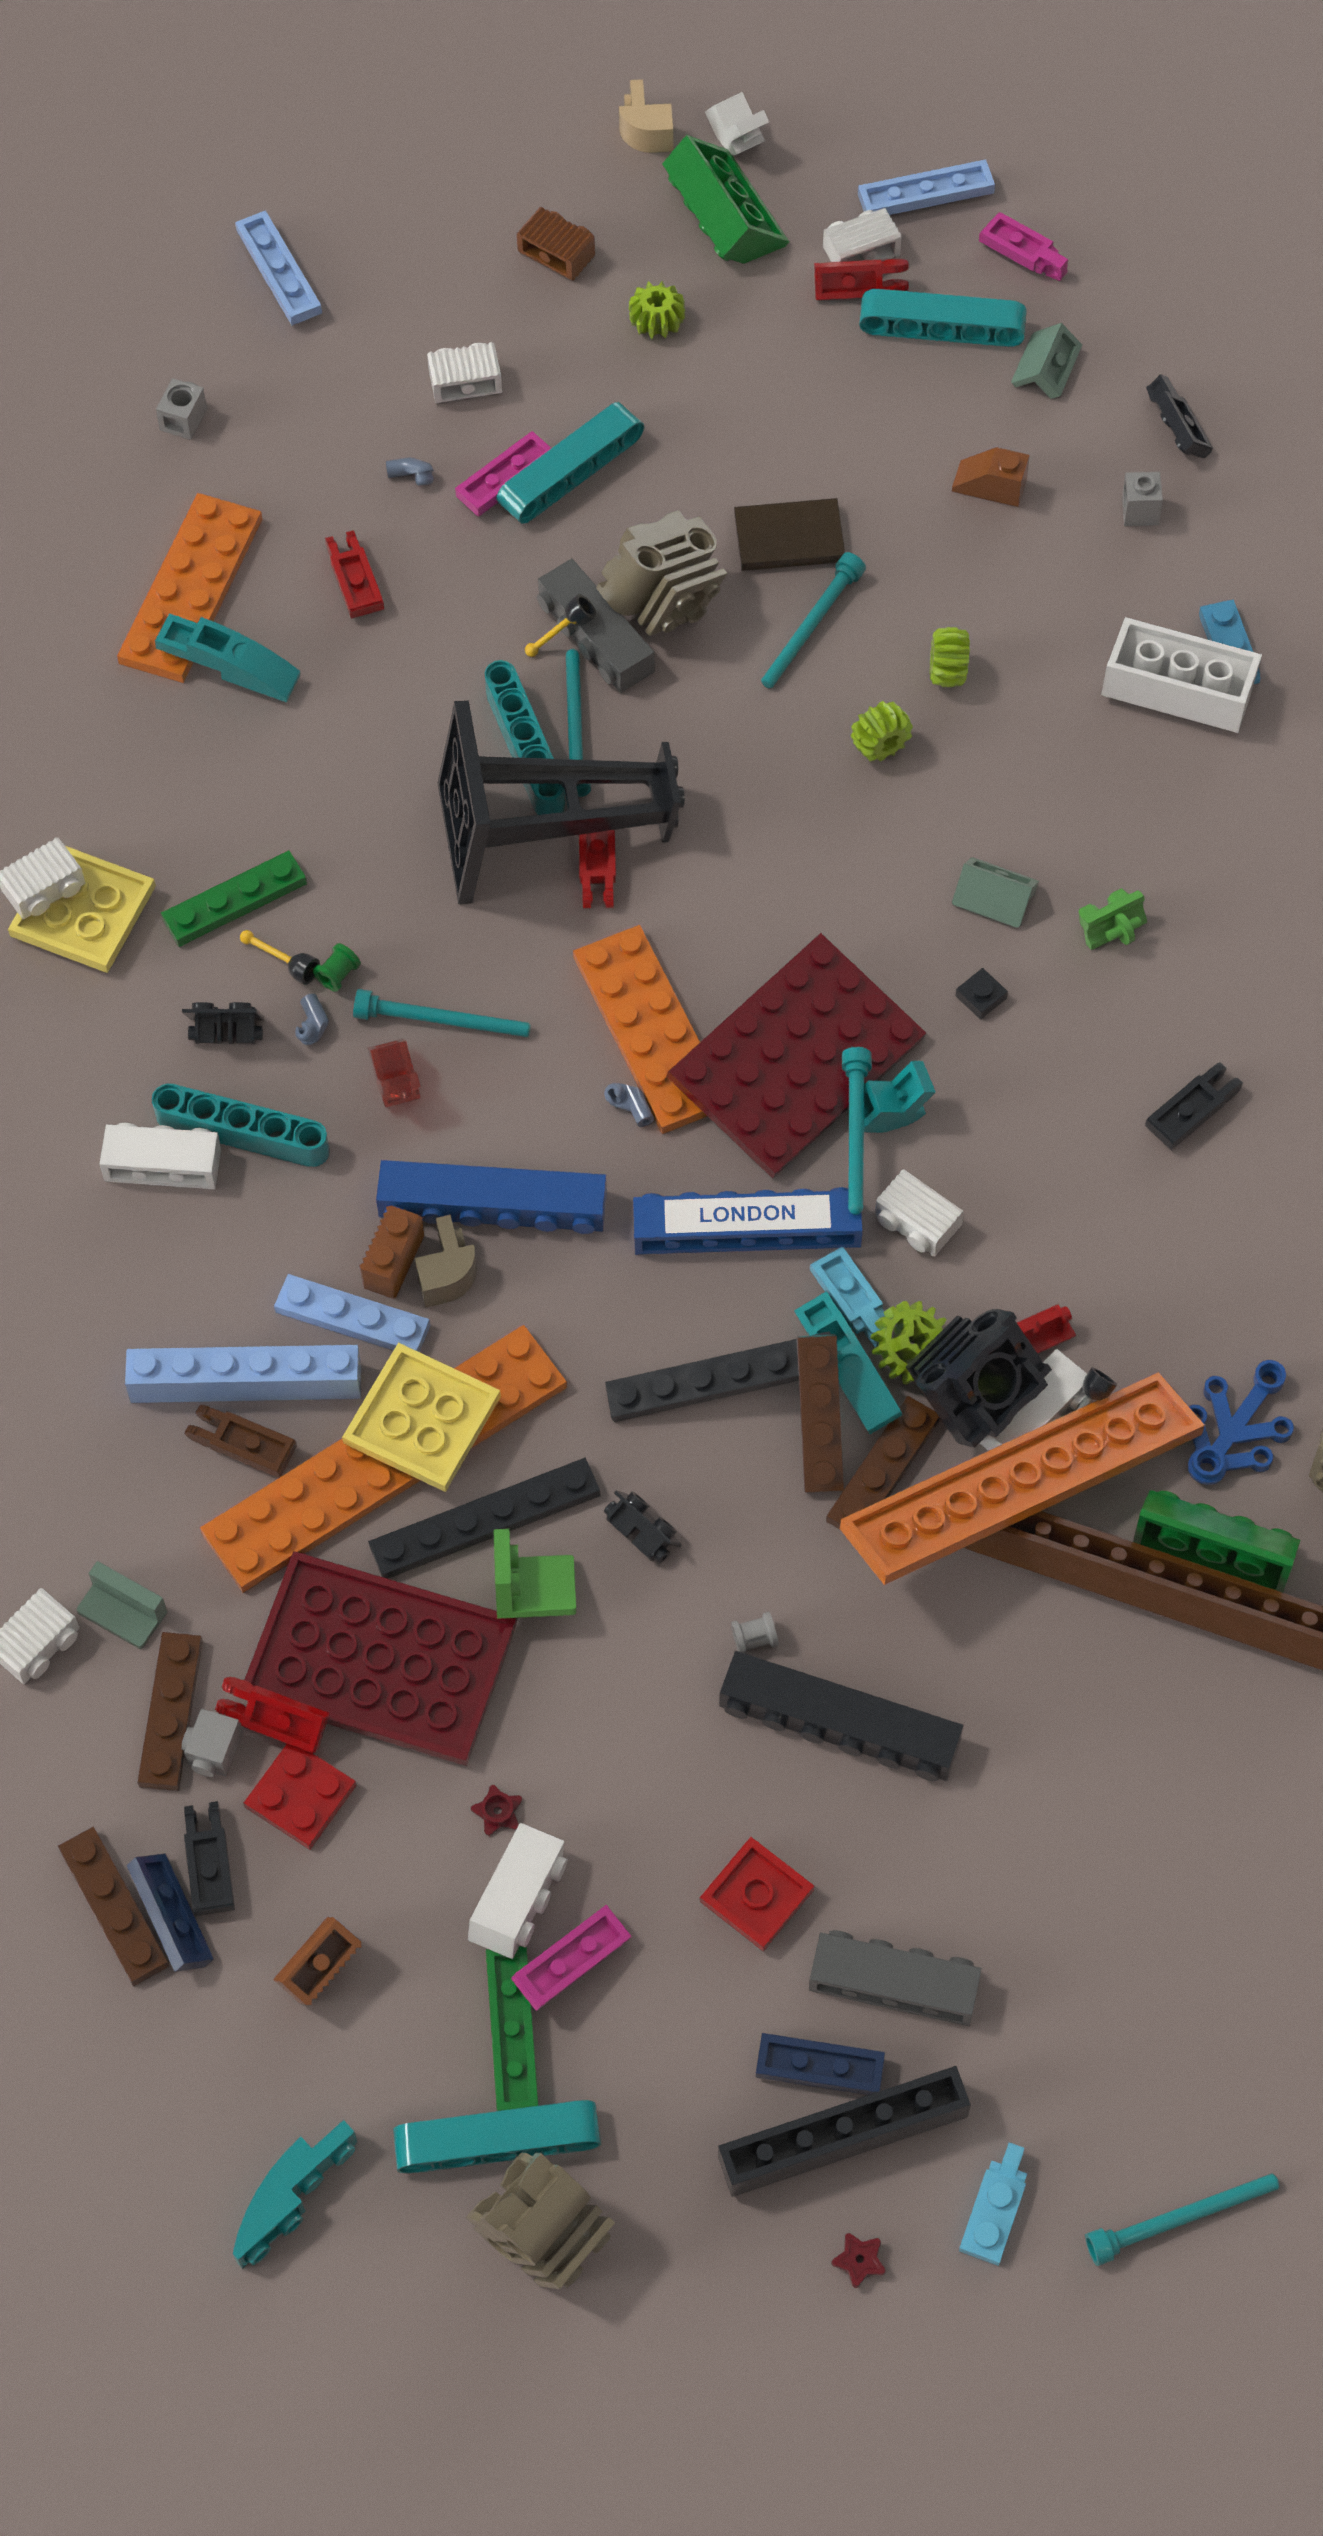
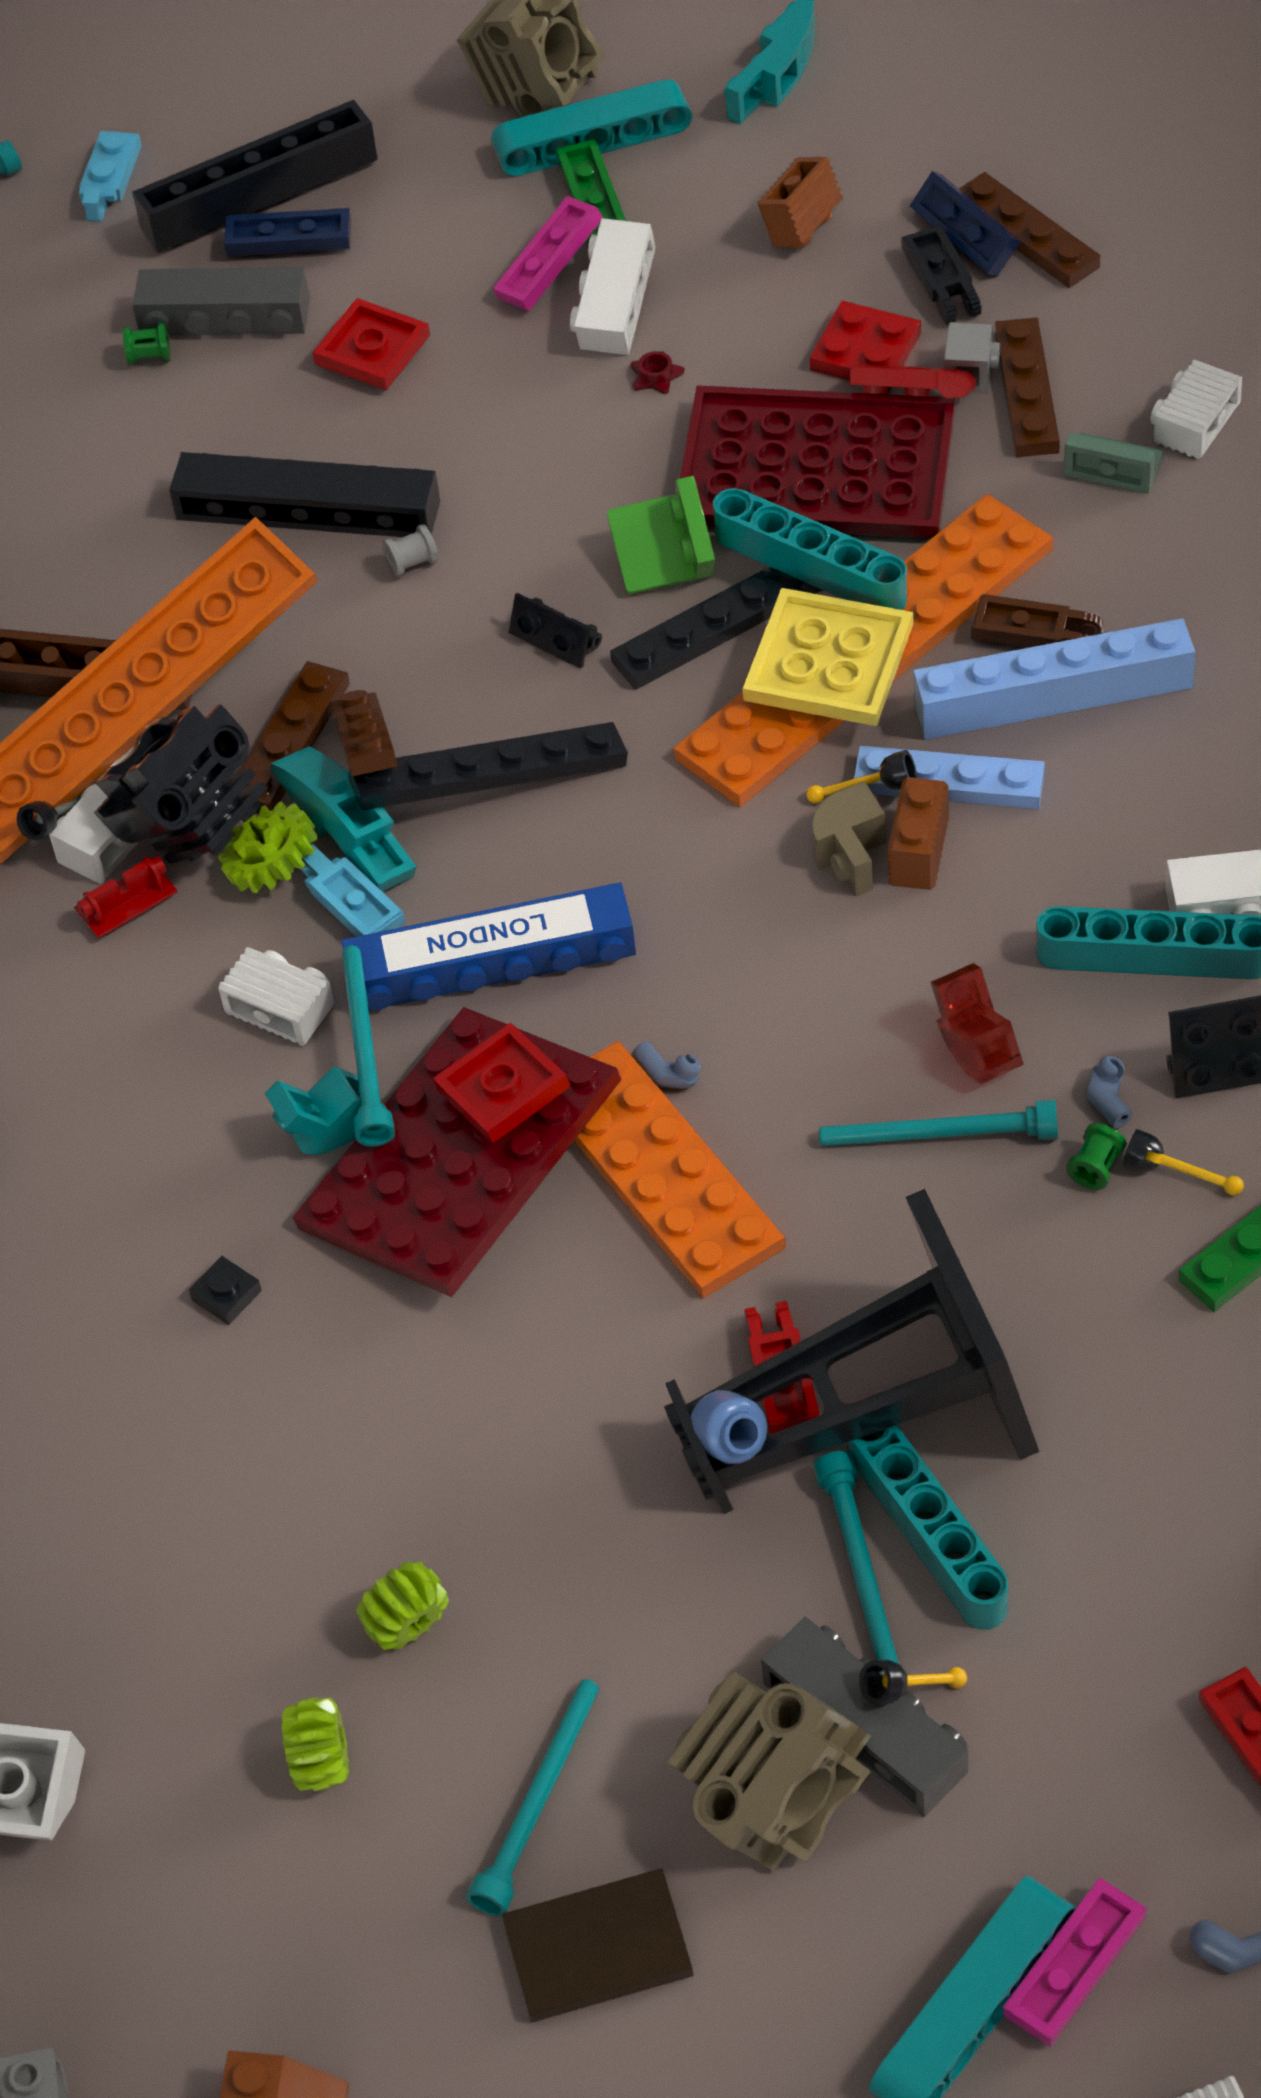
camera: 175 degrees right, 10 degrees down
blue brick [376,1160,607,1234] -> none
dark red plate [831,2233,886,2288] -> none
sand green panel [952,857,1039,927] -> none
bright green hips [1078,888,1147,950] -> none
none -> green bush [123,322,171,365]
none -> red plate [433,1022,571,1144]
none -> medium blue head [690,1390,768,1464]
none -> teal beam [713,488,908,610]
none -> hinge [806,750,917,804]

